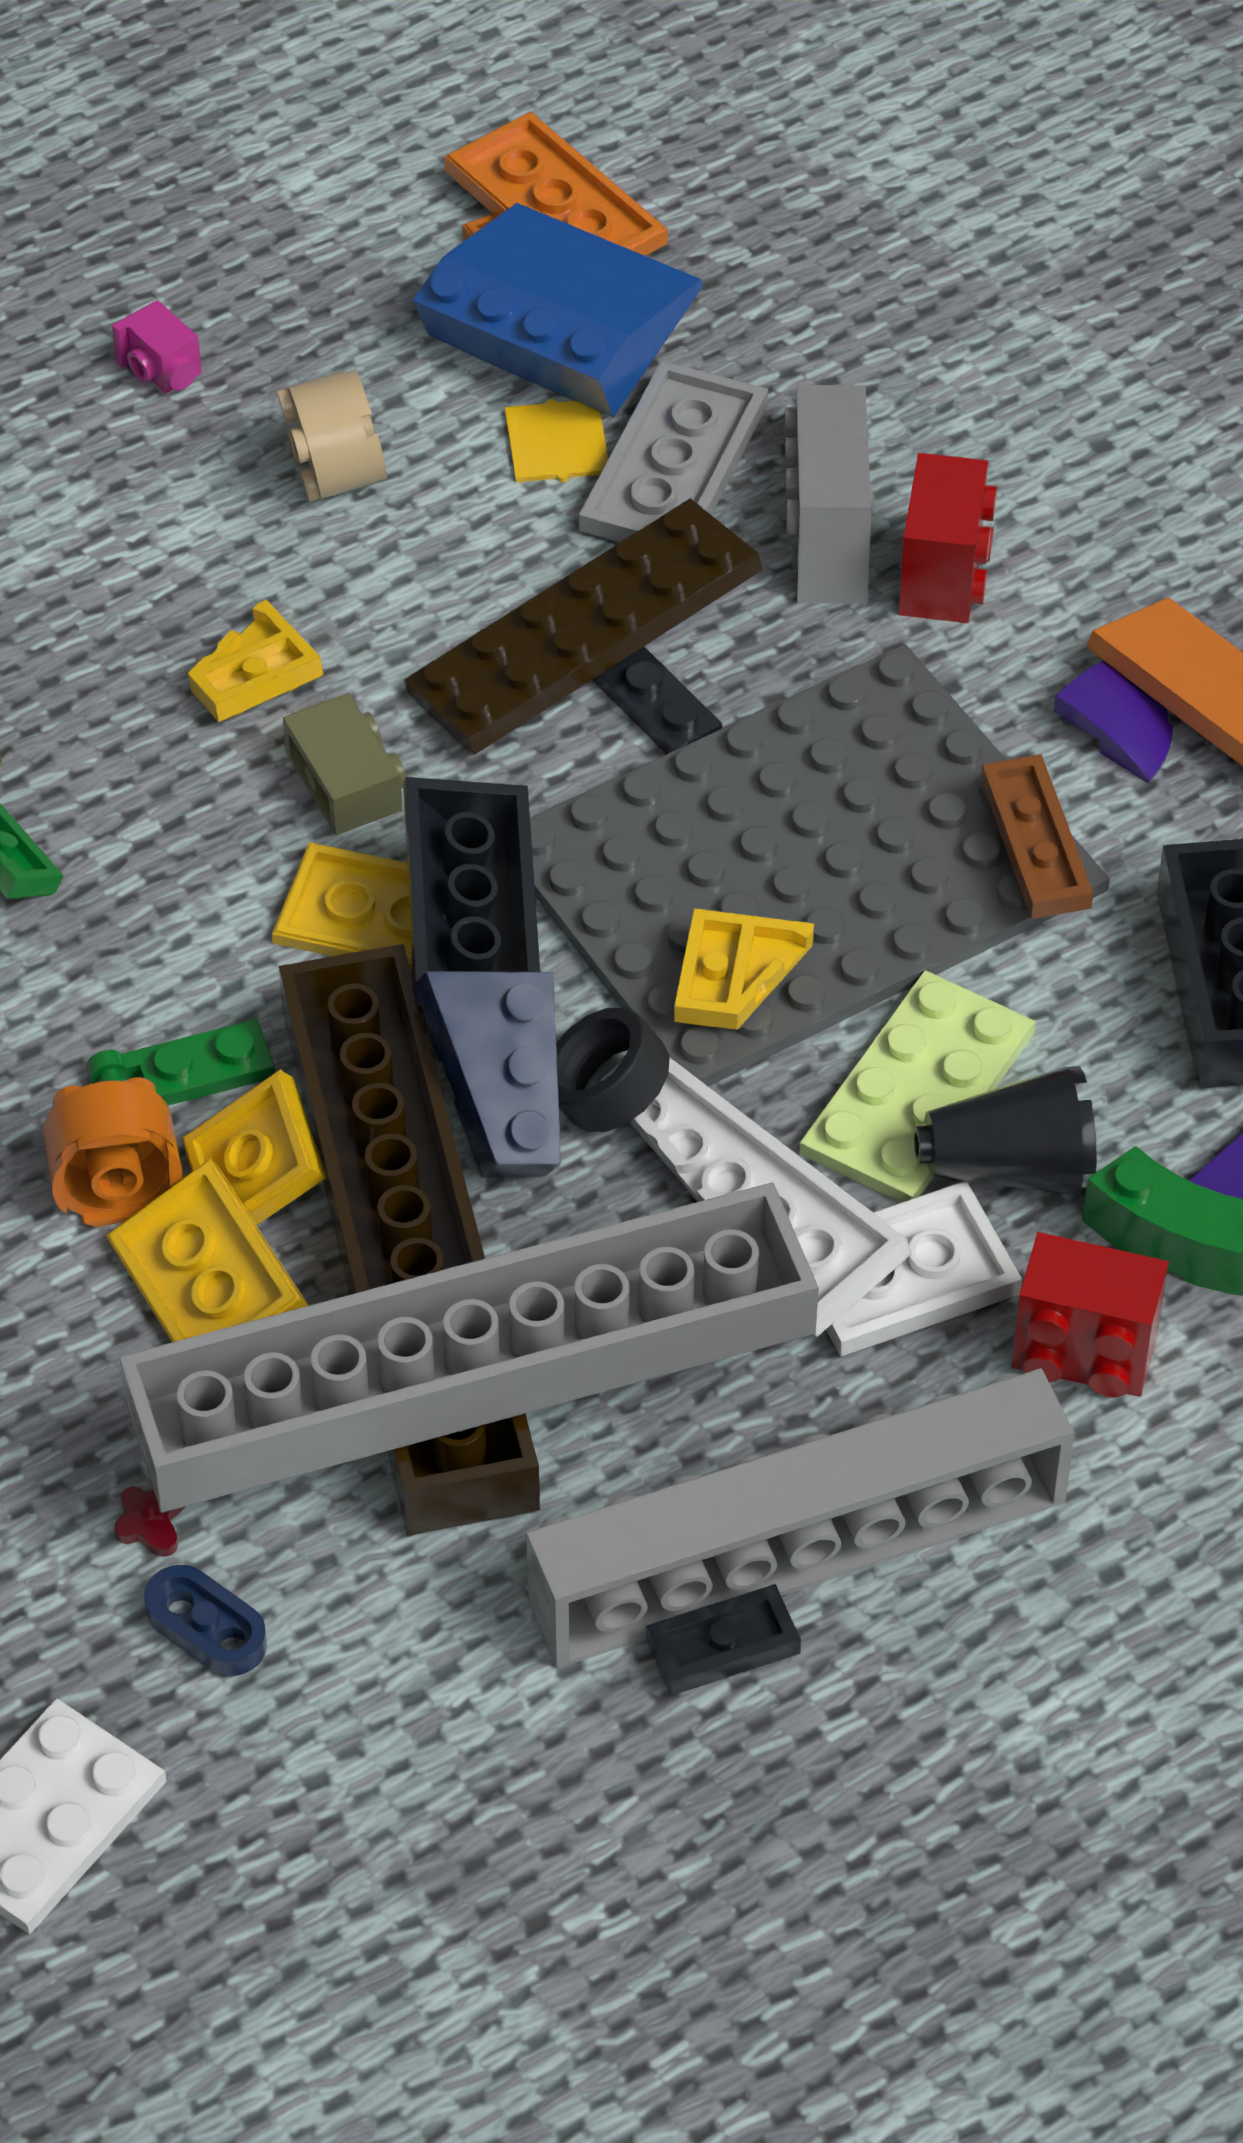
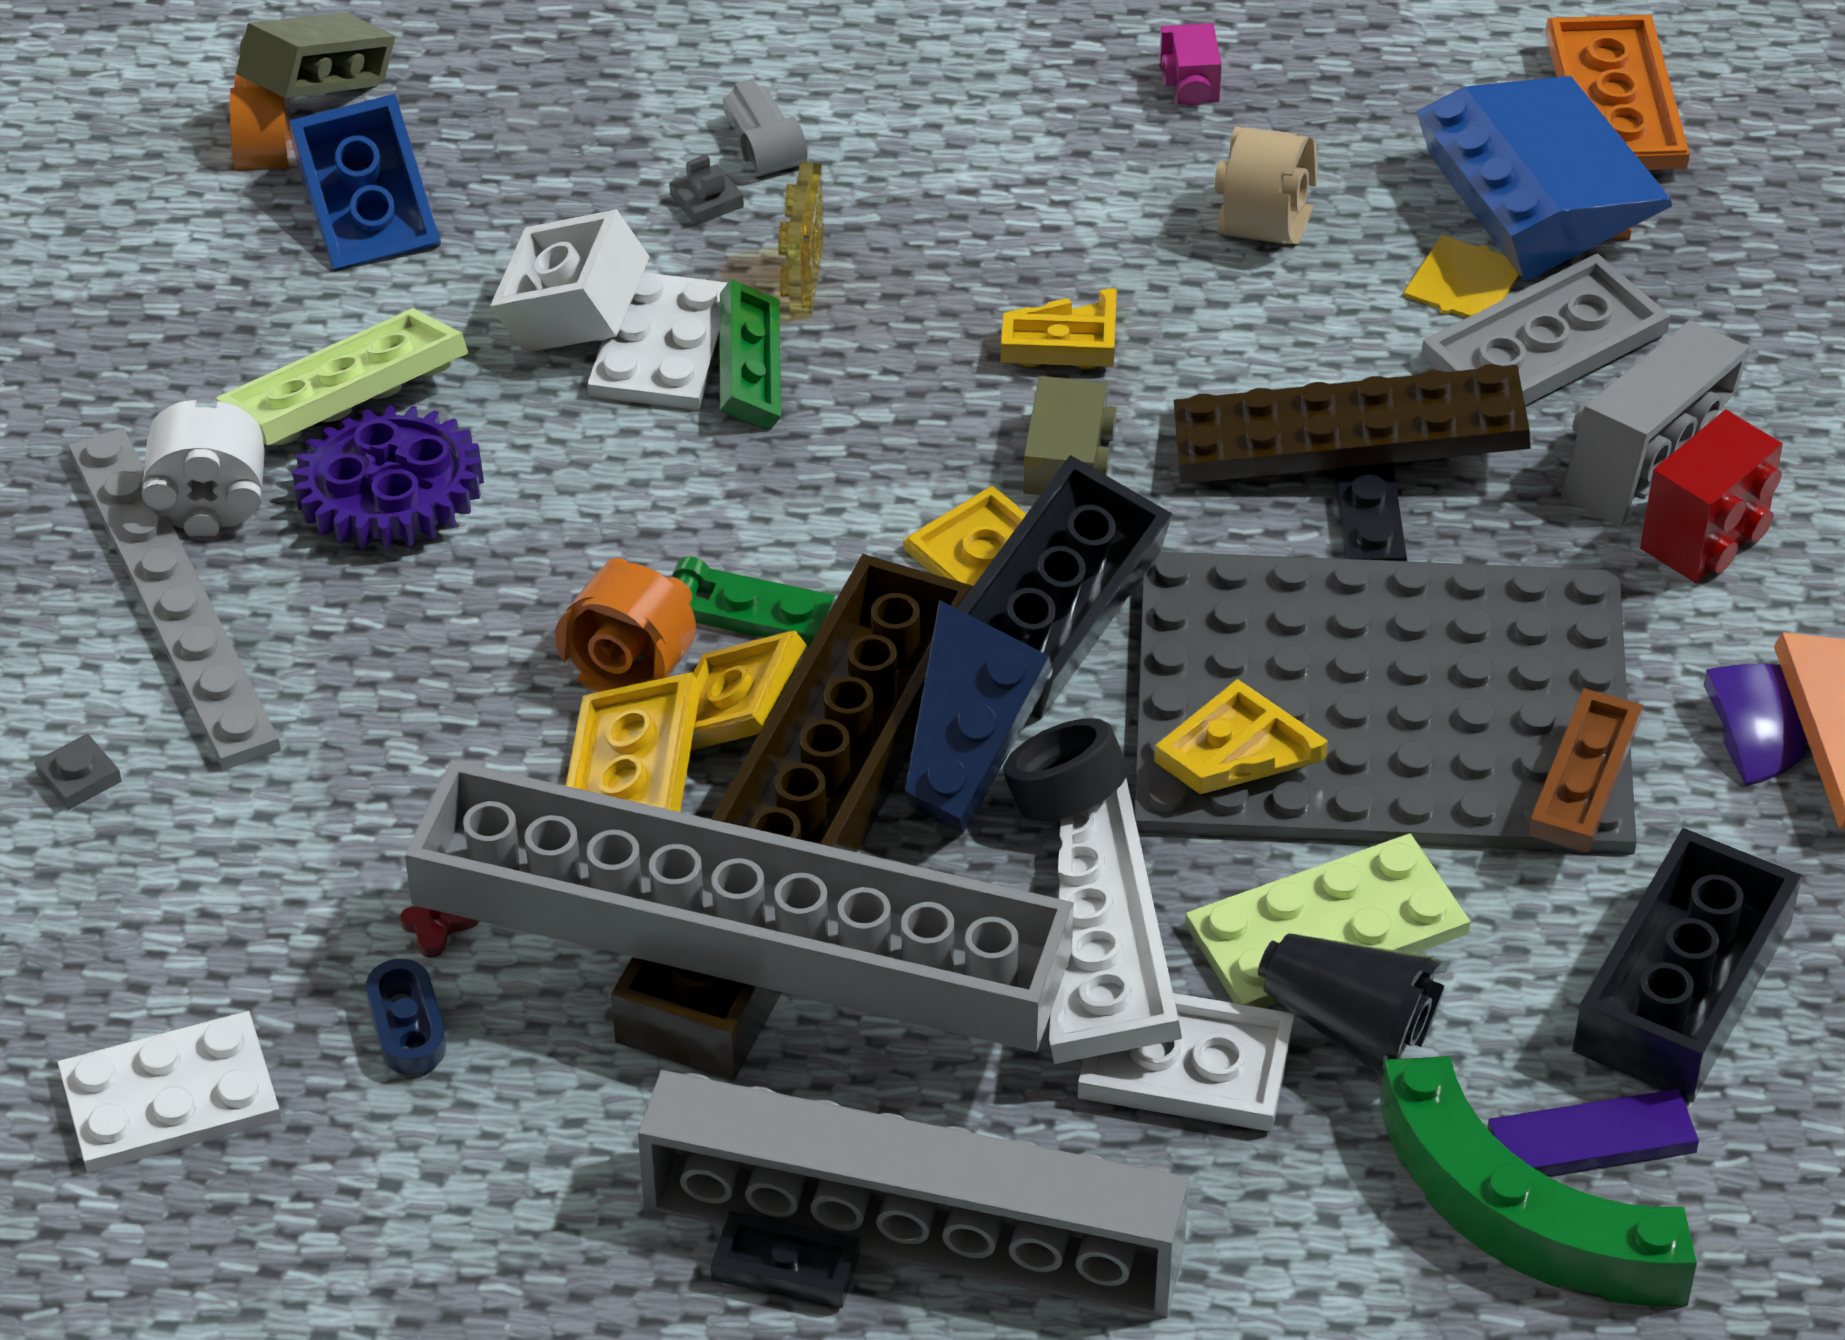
camera: 35 degrees right, 5 degrees down
red brick [1011,1232,1169,1398] -> none

